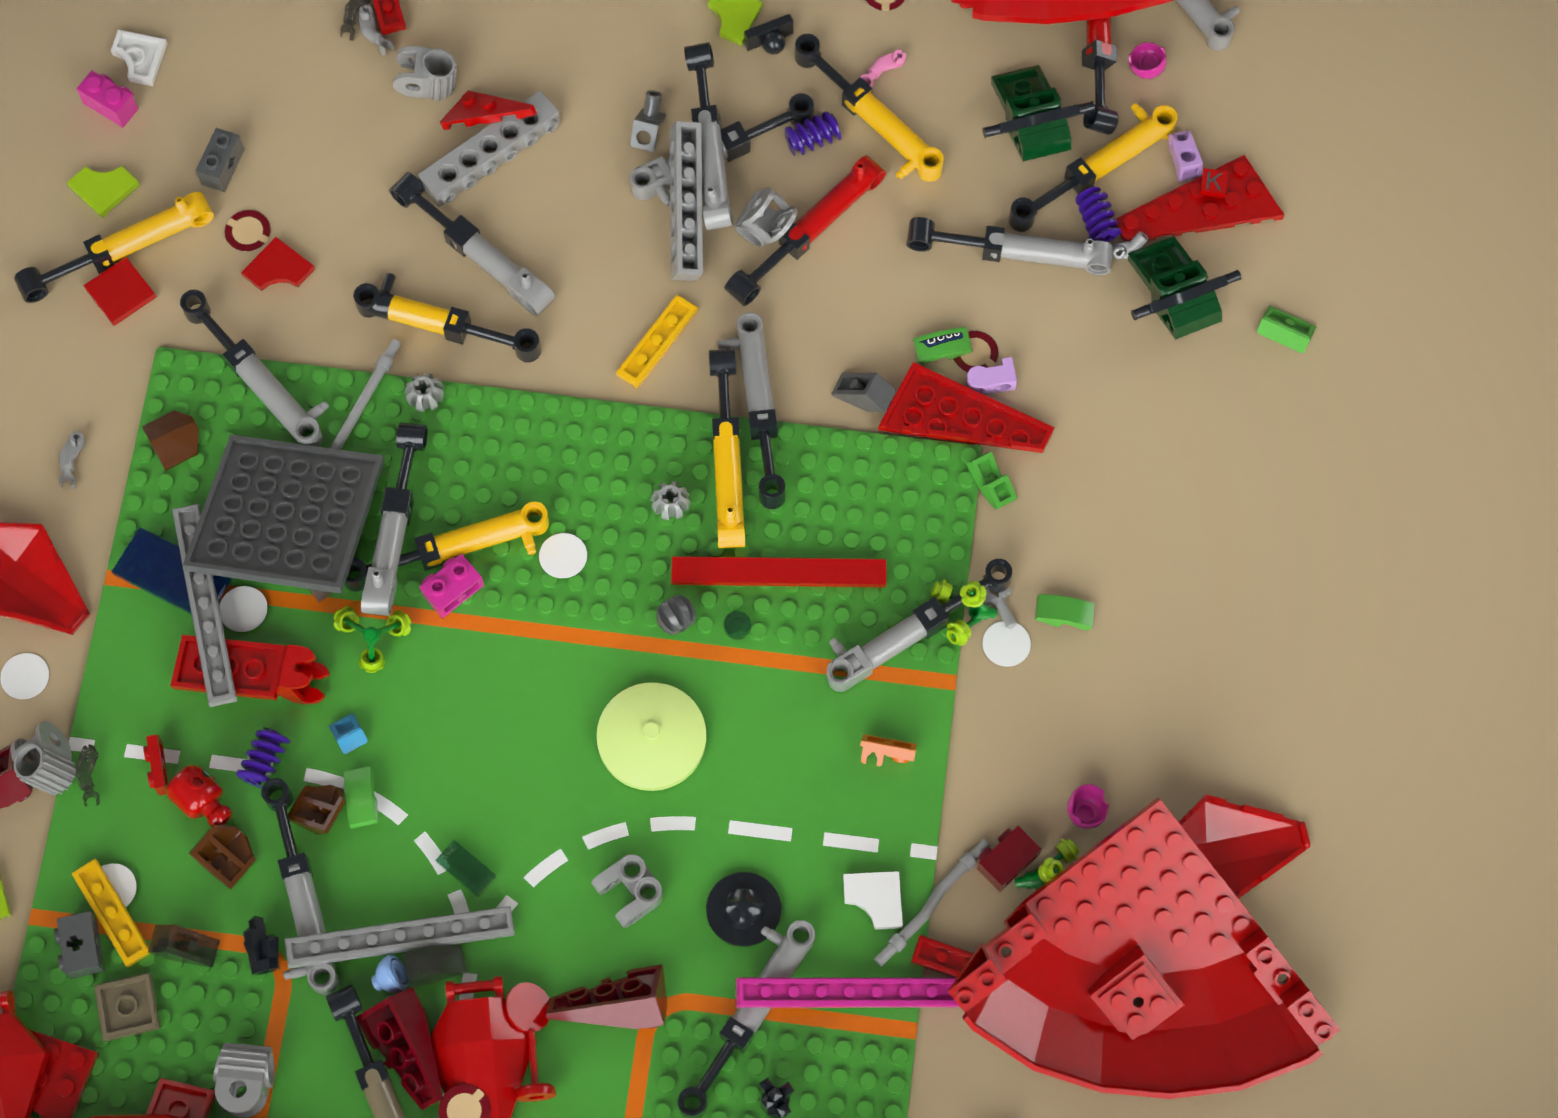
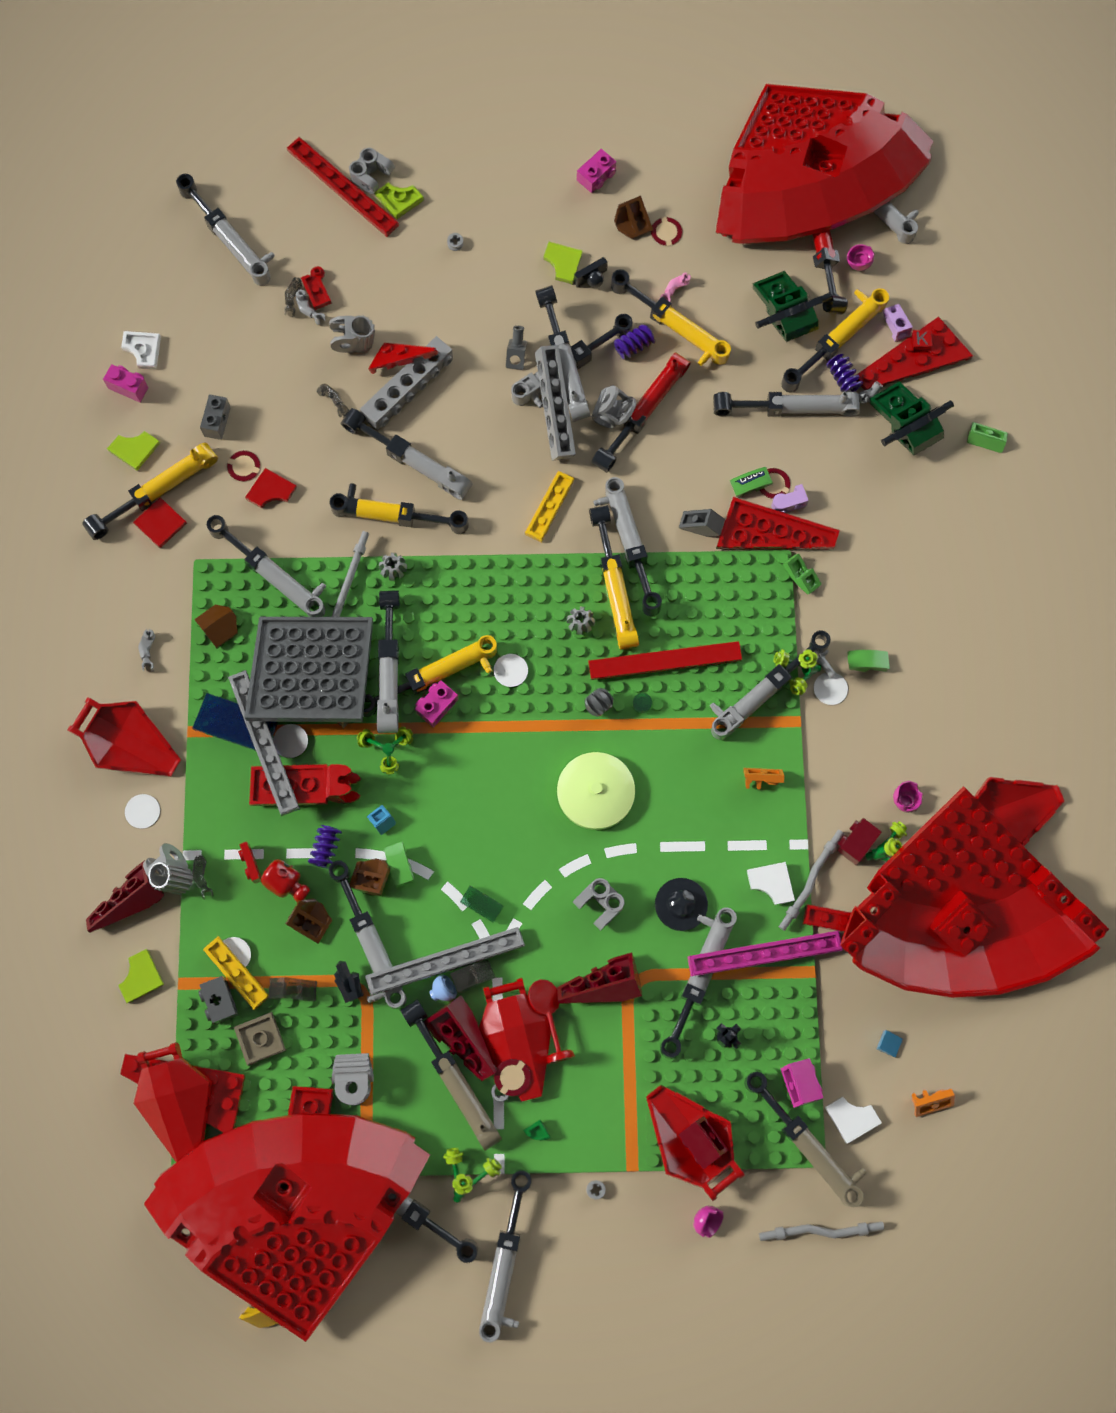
camera: 10 degrees left, 5 degrees up
none -> clear smoke arm [317,384,349,418]

